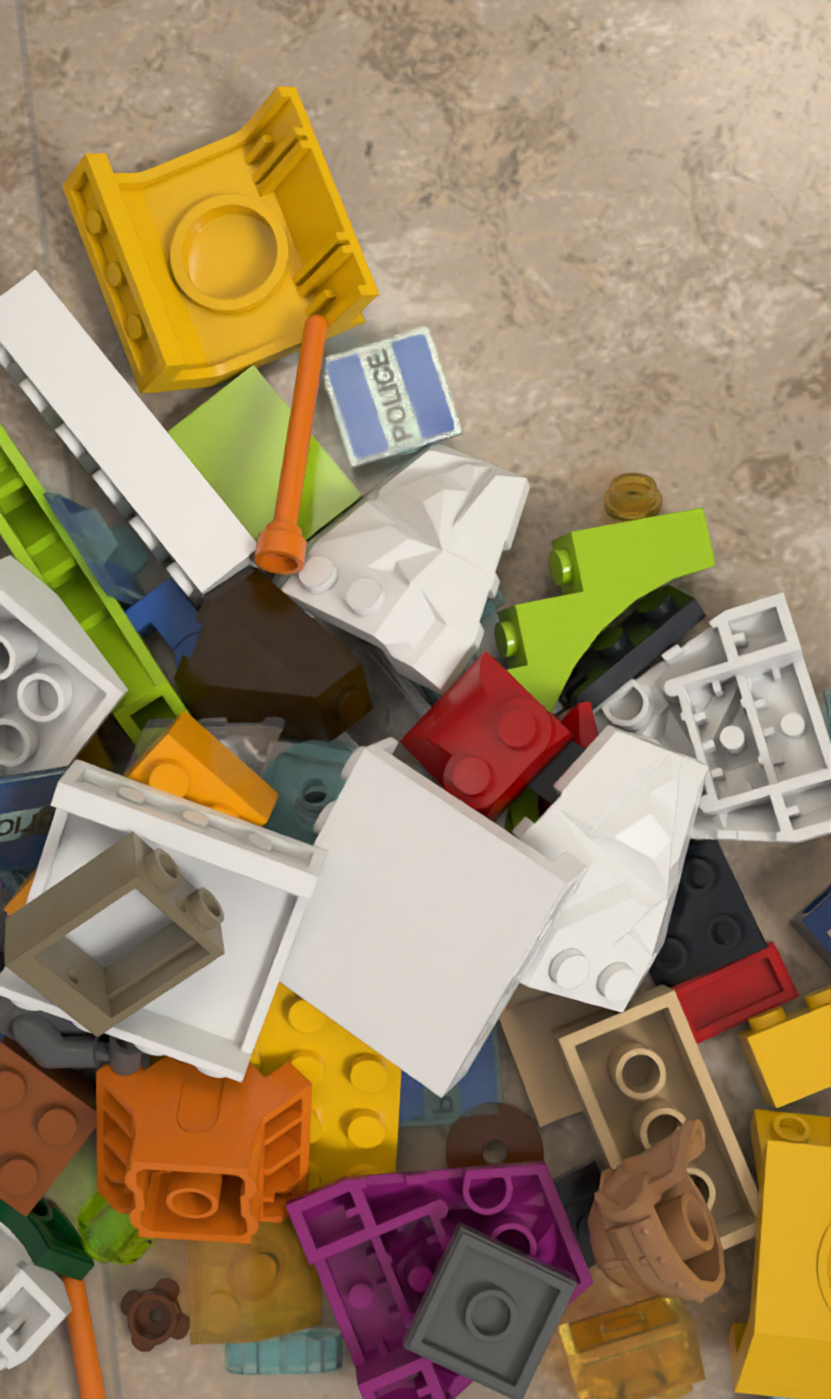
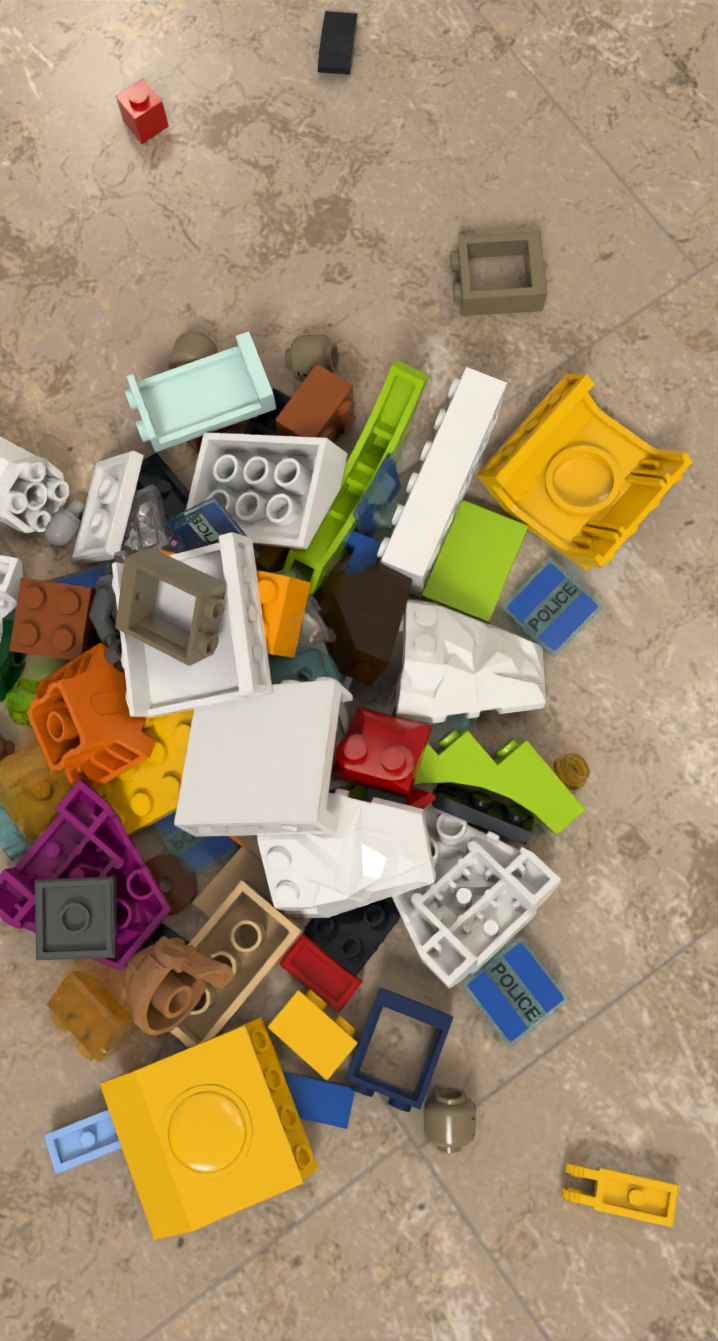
camera: 65 degrees right, 5 degrees down
orange piece [254,315,327,575] -> none

